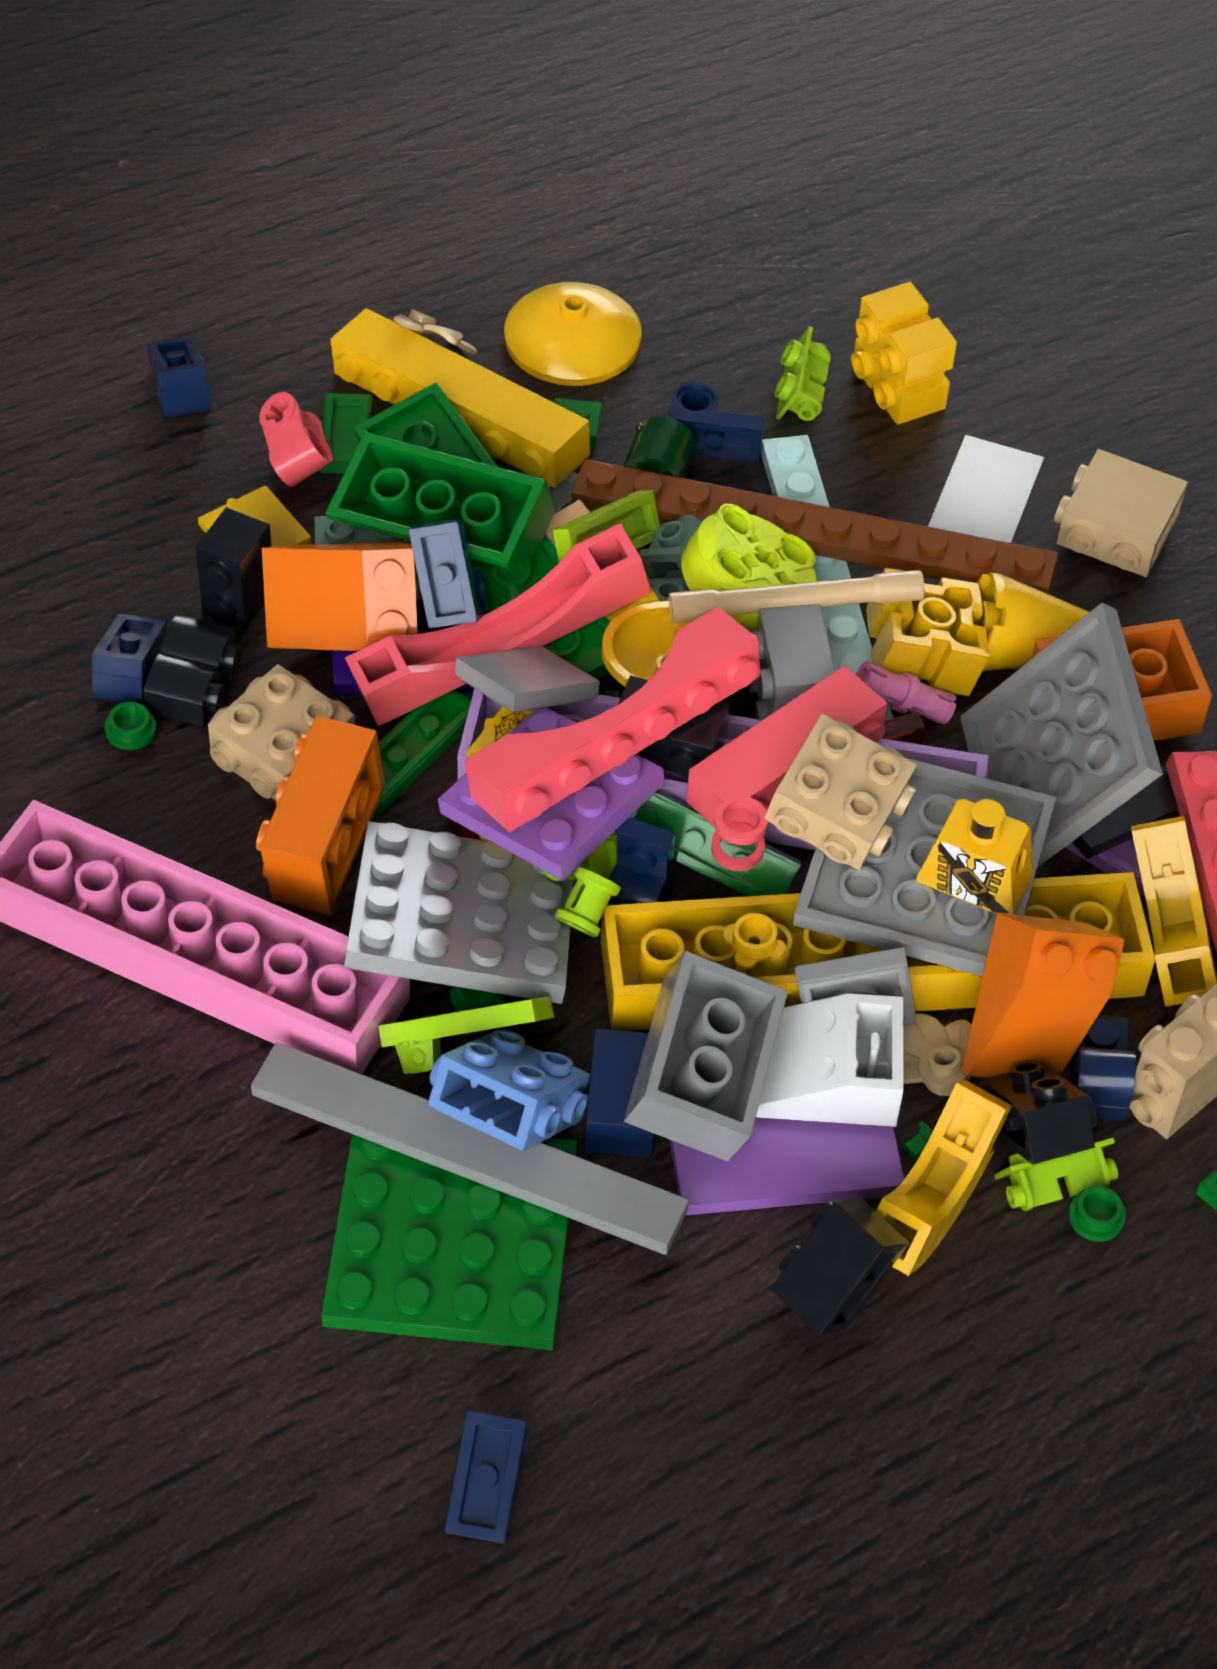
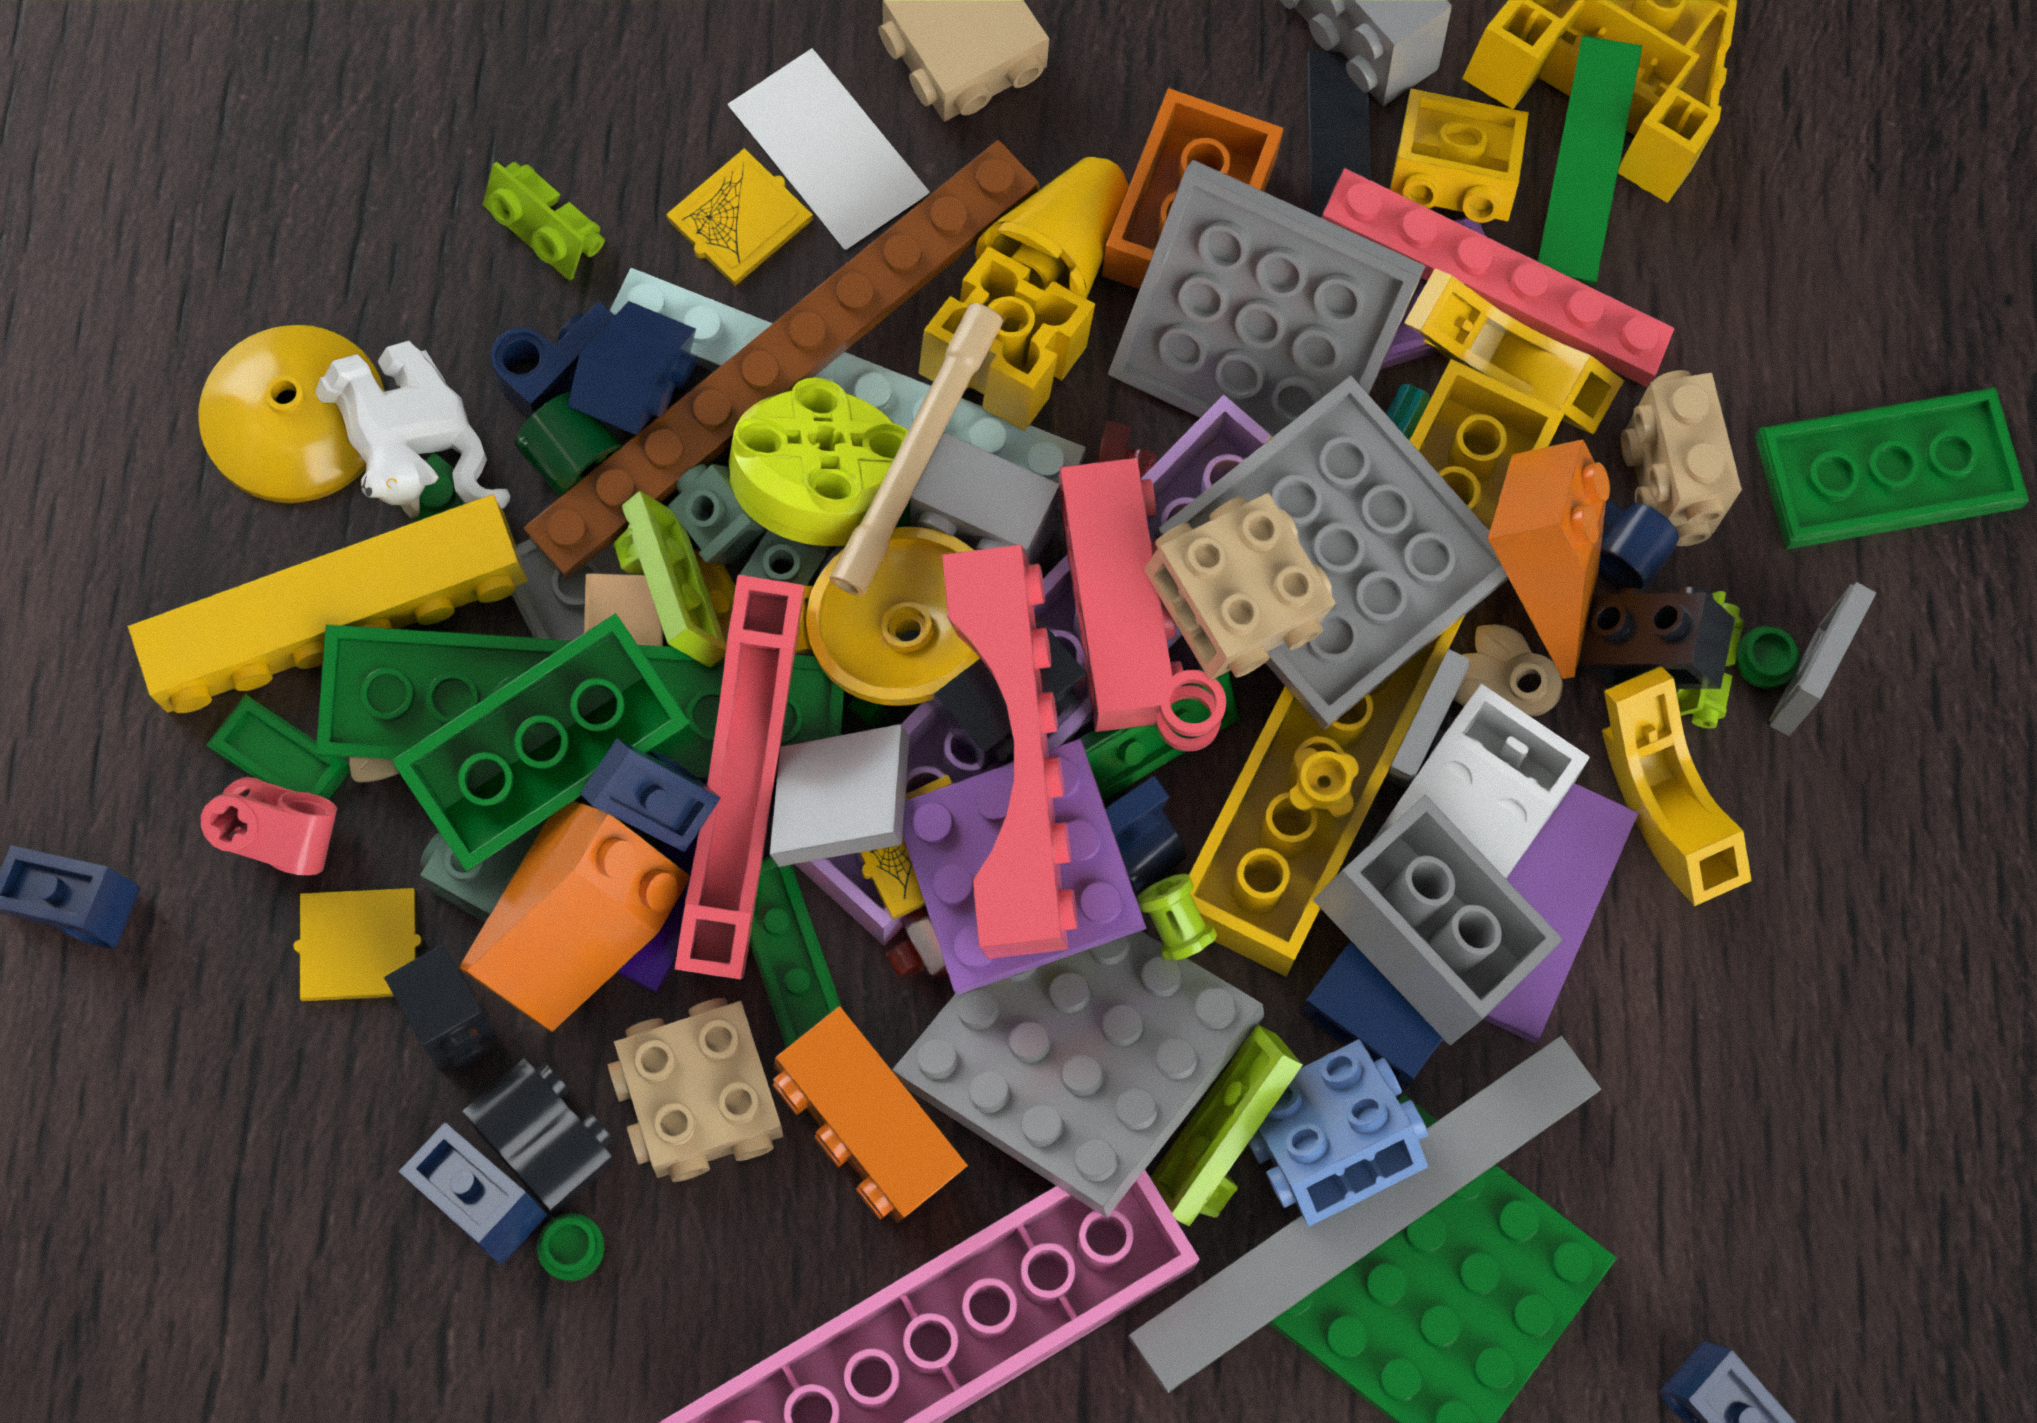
camera: 60 degrees left, 20 degrees up
tan plate [392,309,477,356] -> none
black brick [770,1197,910,1336] -> none
yellow brick [851,281,957,425] -> none
bright pink pin [856,661,956,725] -> none
green piece [904,1121,933,1162] -> none
yellow torso [916,799,1033,914] -> none
none -> white animal [315,341,510,519]
none -> dark blue brick [568,301,698,435]
none -> yellow piece [666,148,813,286]
none -> light grey tile [1769,582,1876,736]

